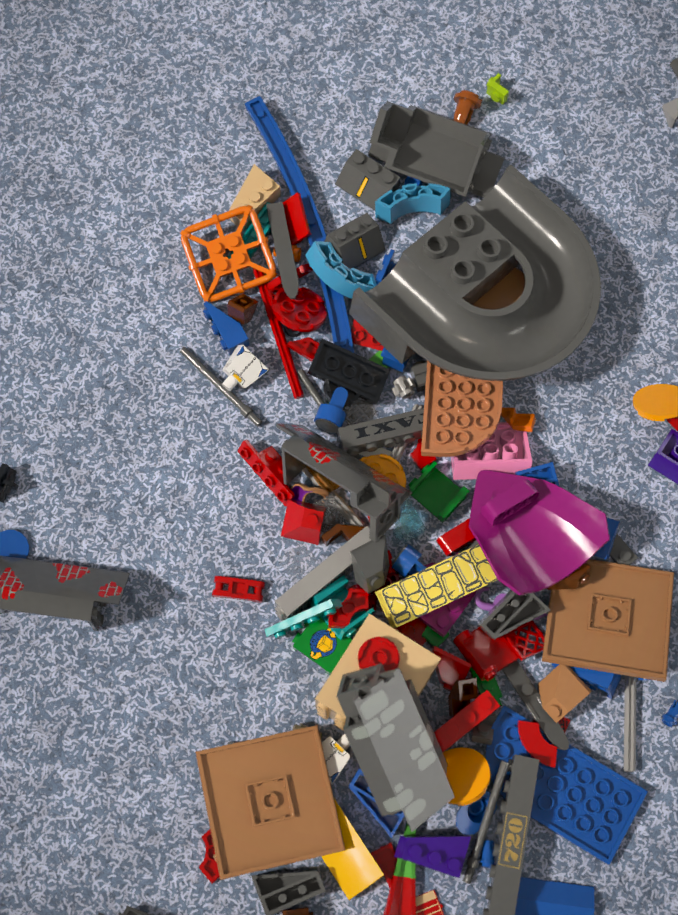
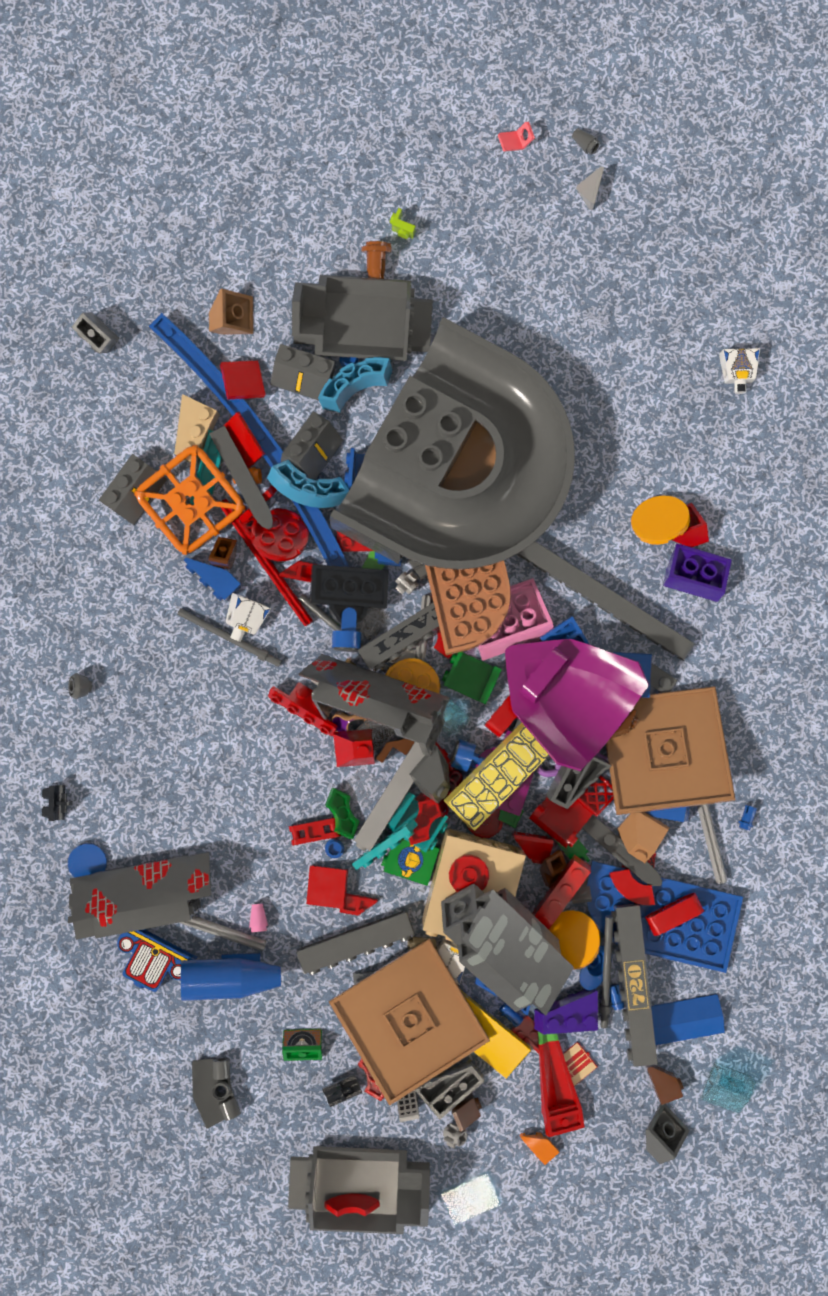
camera: 15 degrees left, 15 degrees up
orange slope [501,407,536,432] -> none
none -> dark grey cone [68,673,92,699]
none -> dark grey brick [72,312,120,354]
none -> dark grey slope [99,454,167,525]
none -> brick [117,929,197,992]
none -> light grey axle [179,916,266,951]
none -> blue piece [181,953,281,1001]
none -> dark grey panel [192,1058,241,1129]
none -> medium nougat slope [209,289,253,335]
none -> red tile [220,360,266,400]
none -> bright pink cone [249,904,268,932]
none -> panel [282,1029,323,1061]
none -> dark grey brick [296,910,414,975]
none -> red tile [306,865,349,909]
none -> black hips [322,1074,362,1107]
none -> green tile [325,788,360,840]
none -> blue plate [325,839,344,858]
none -> red tile [339,893,378,916]
none -> light grey slope [397,1090,419,1122]
none -> coral bracket [498,121,535,152]
none -> blue pin [499,1003,524,1028]
none -> dark grey beam [516,542,694,661]
none -> red beam [645,893,704,936]

